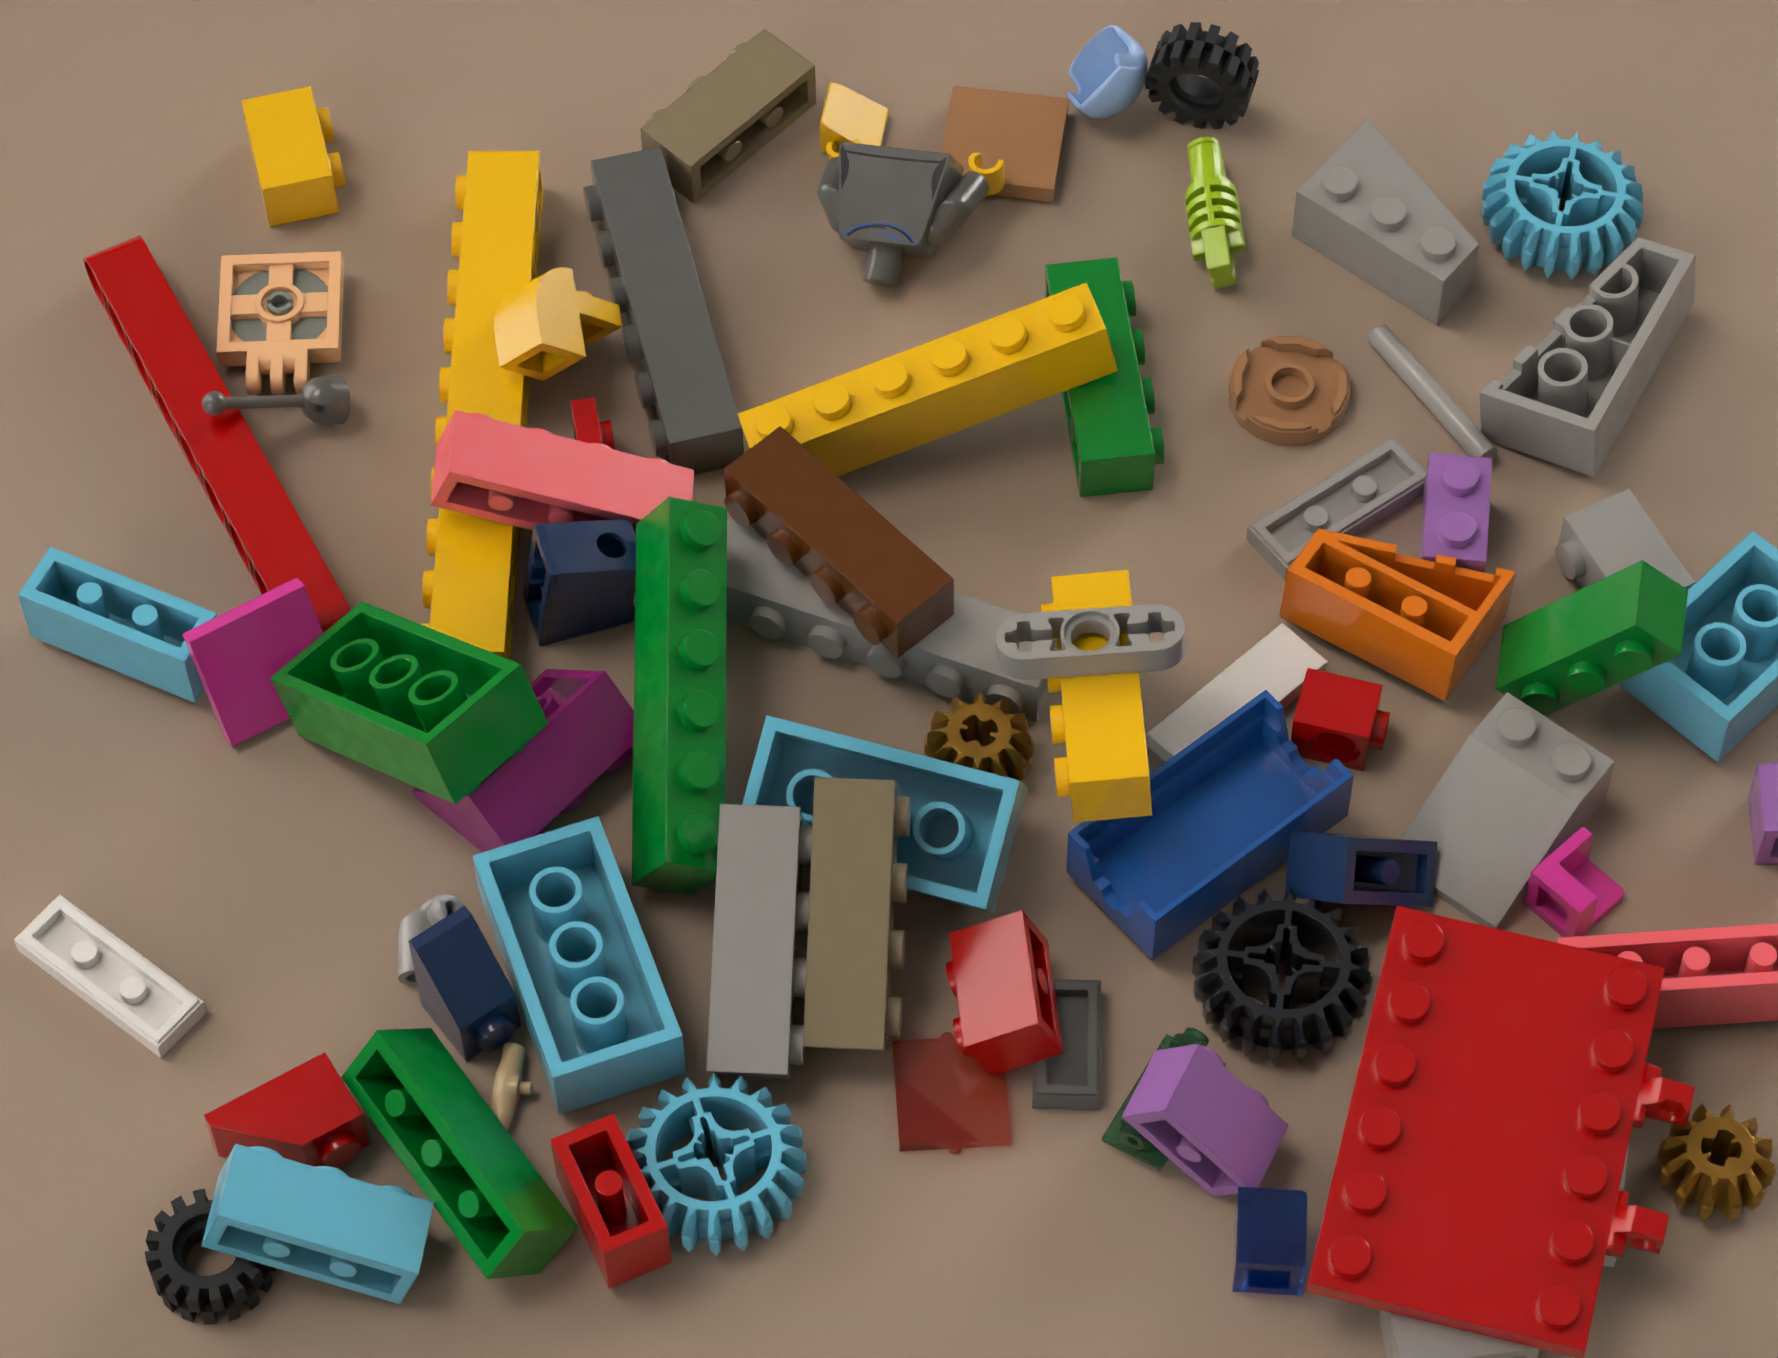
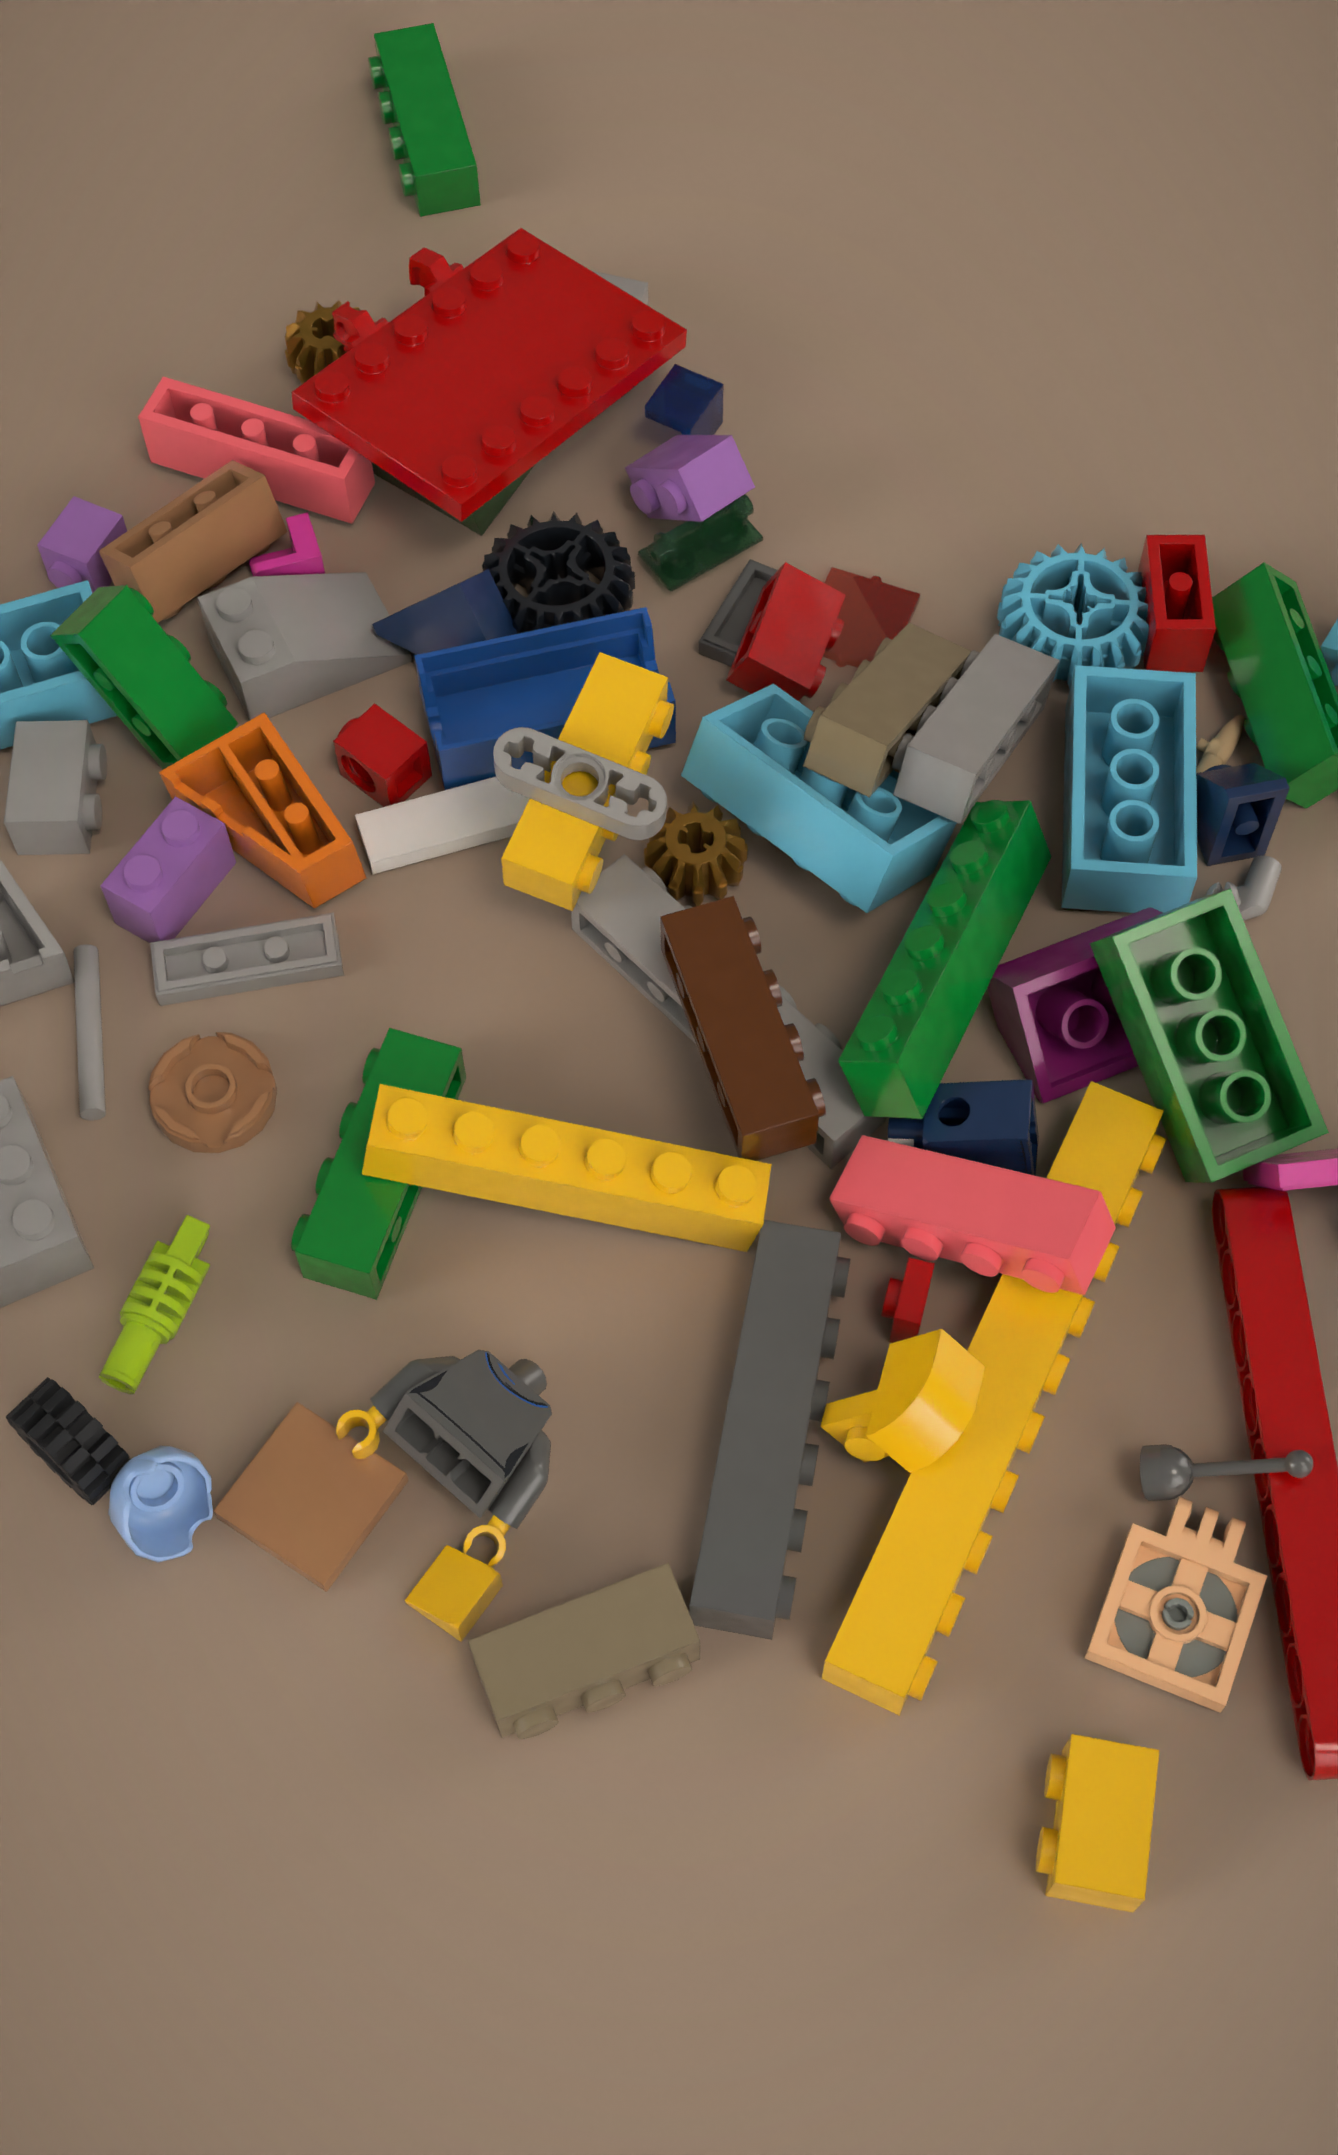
camera: 155 degrees left, 5 degrees up
none -> medium nougat brick [99,460,288,623]

